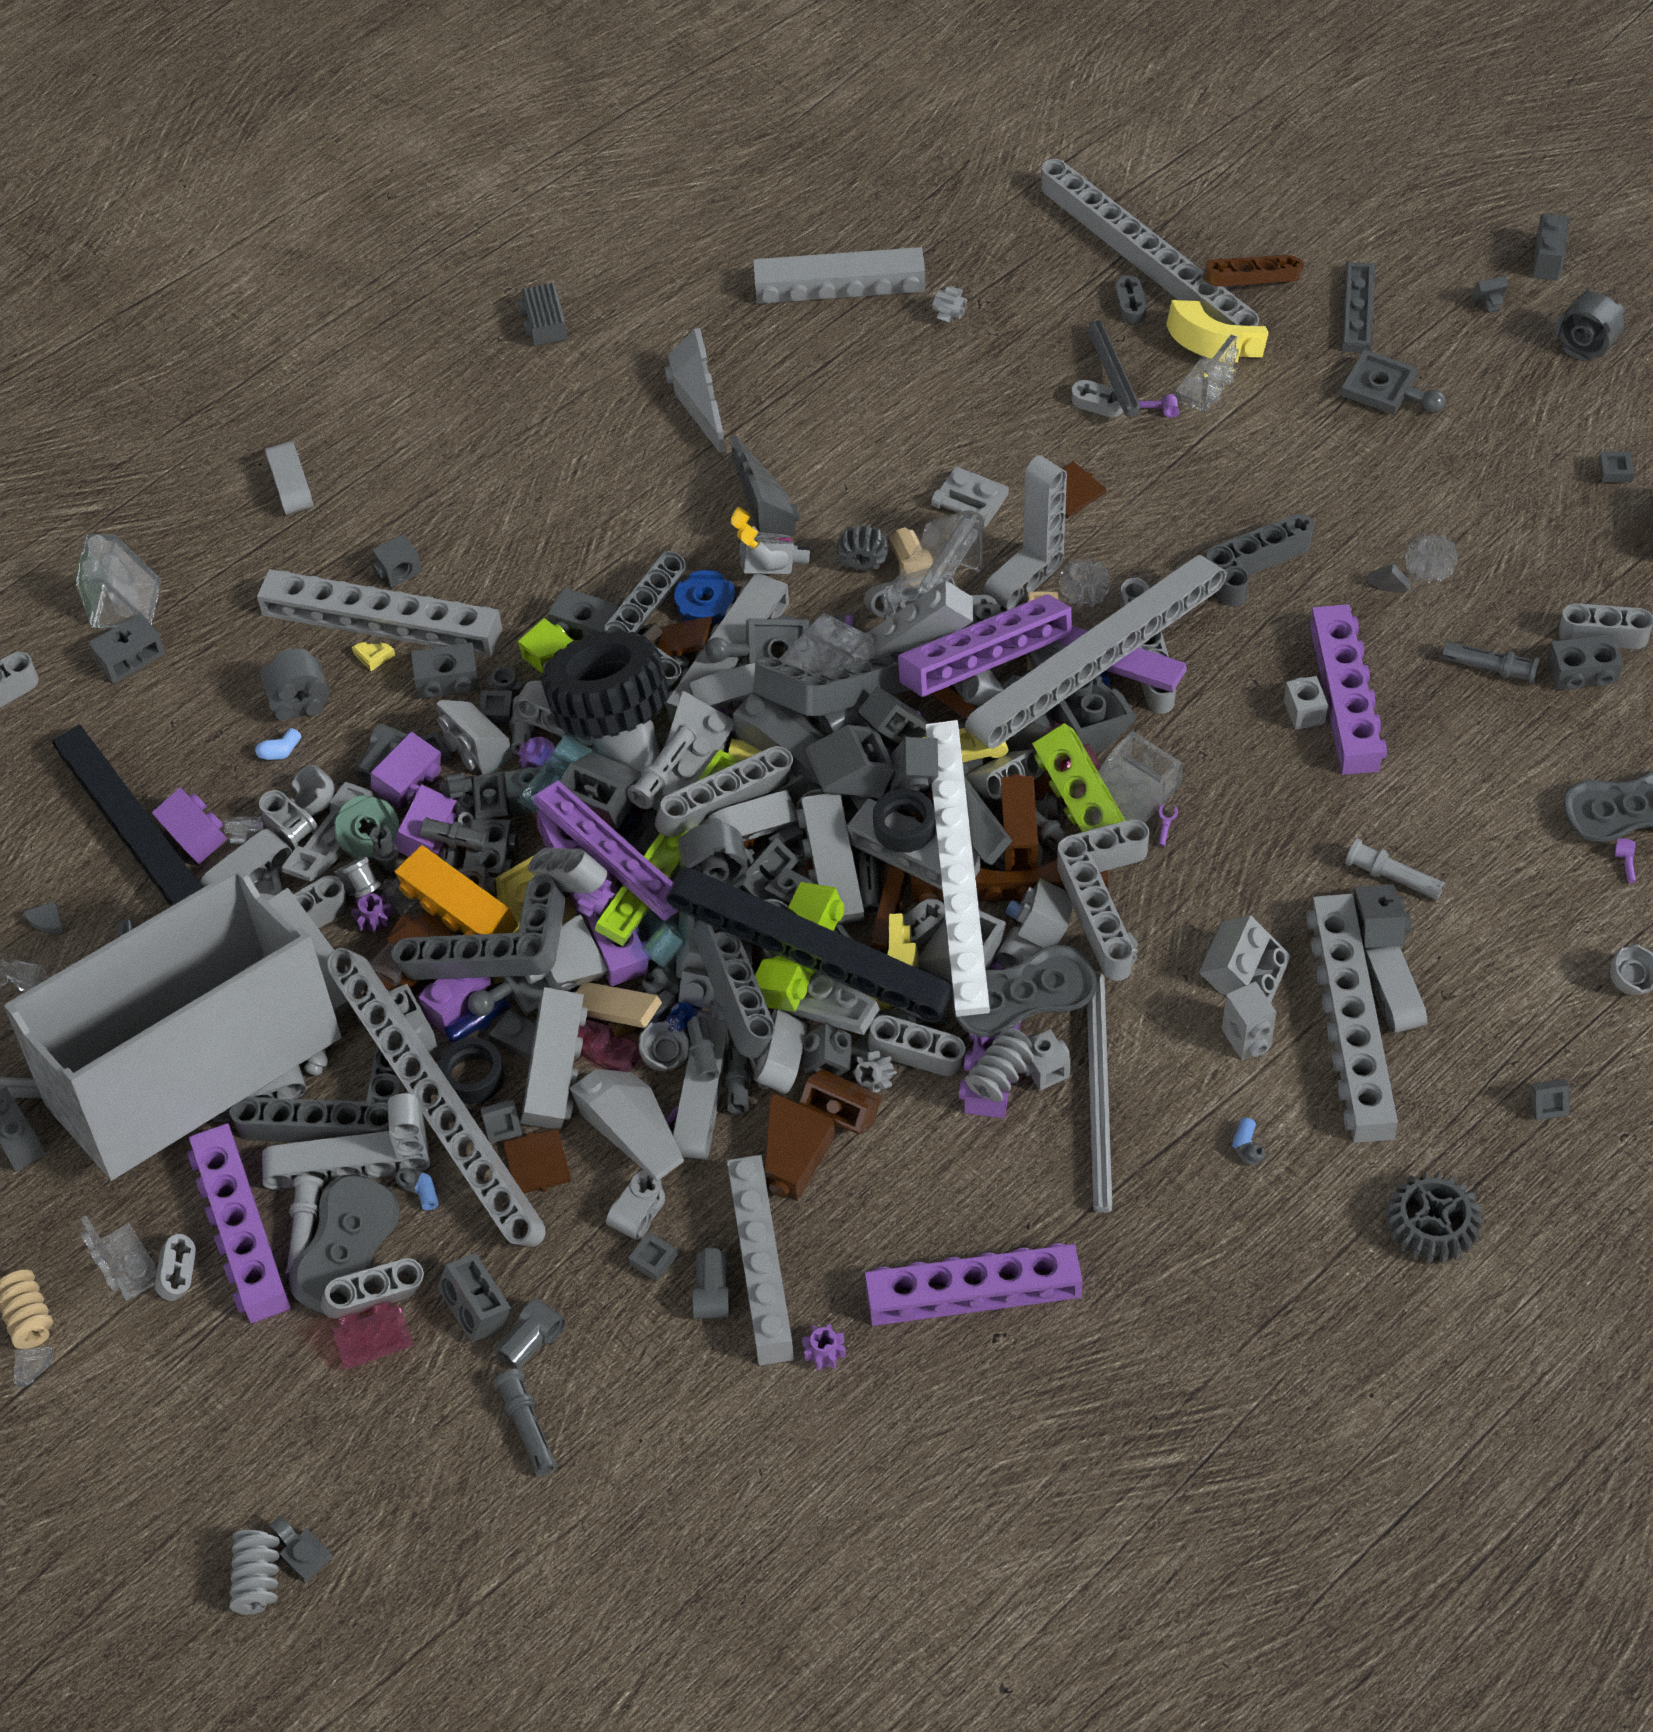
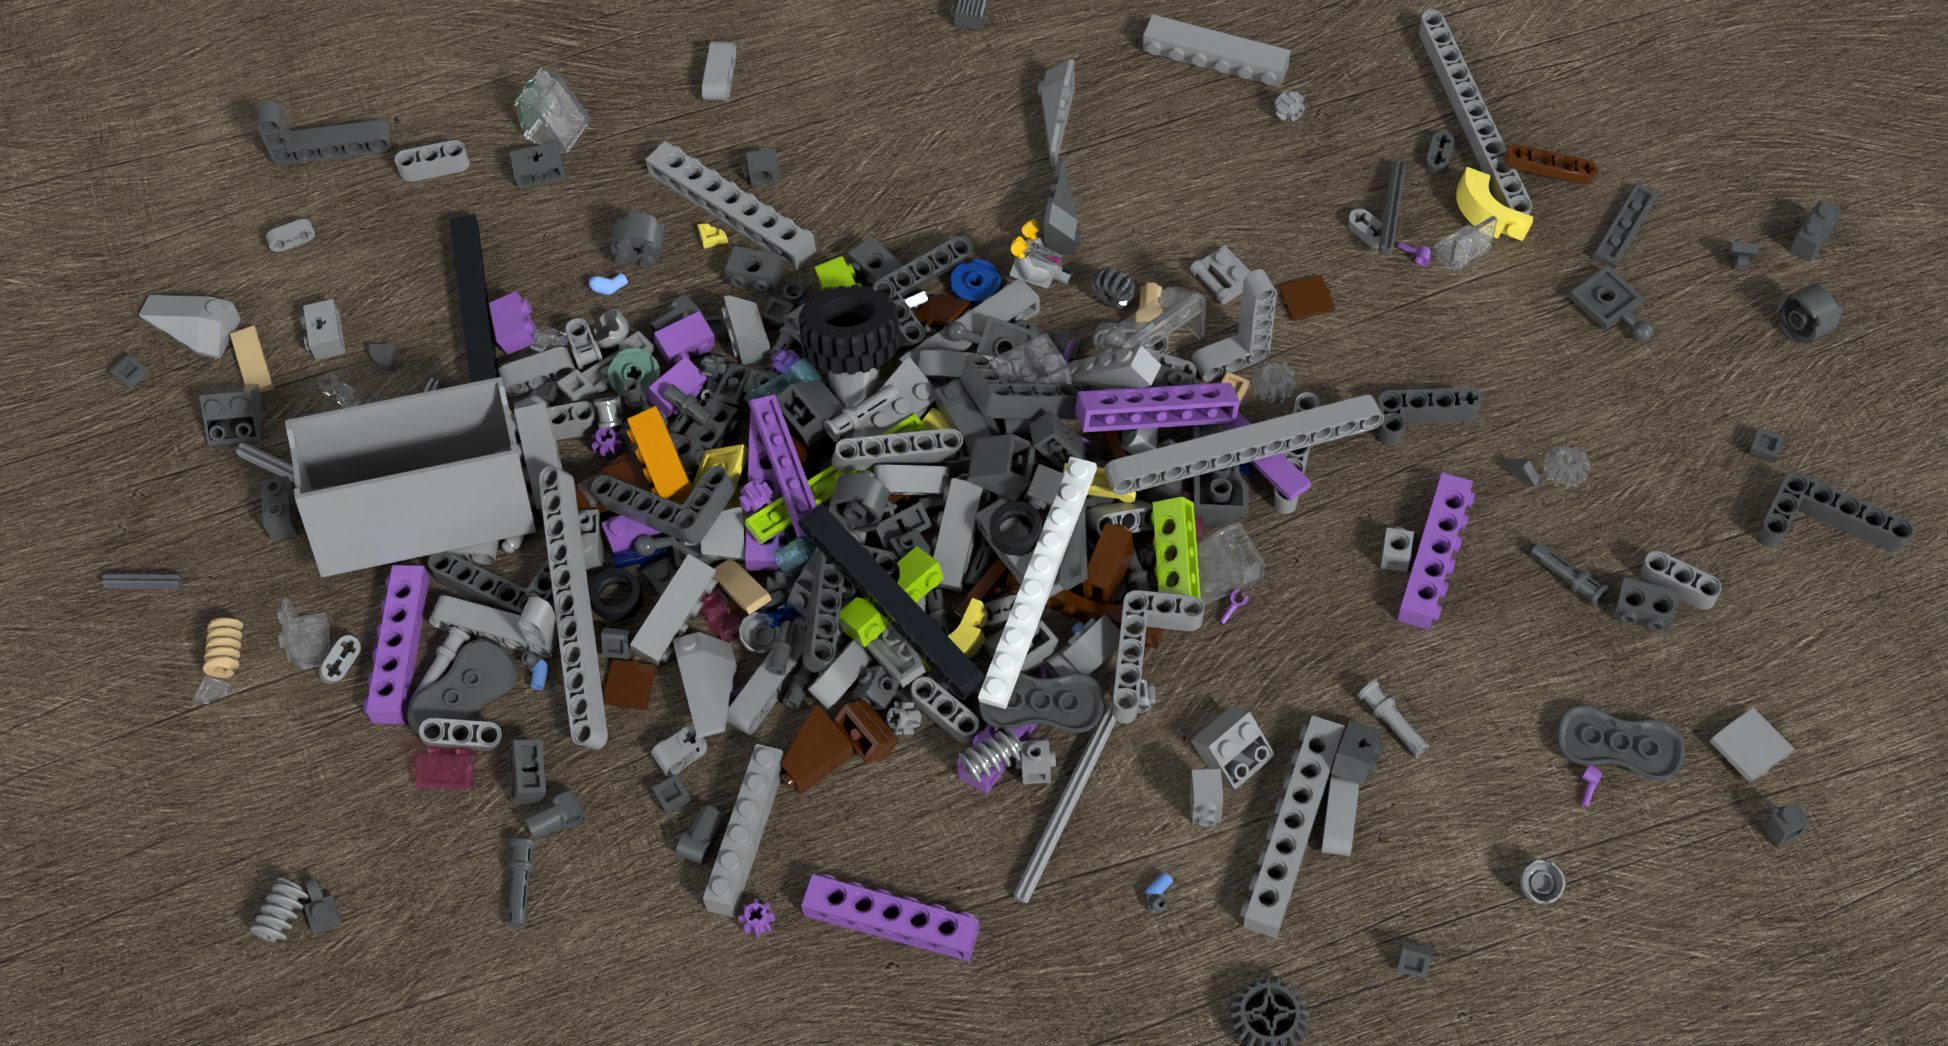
camera: 25 degrees right, 5 degrees up
light grey beam [528,848,607,893] -> none

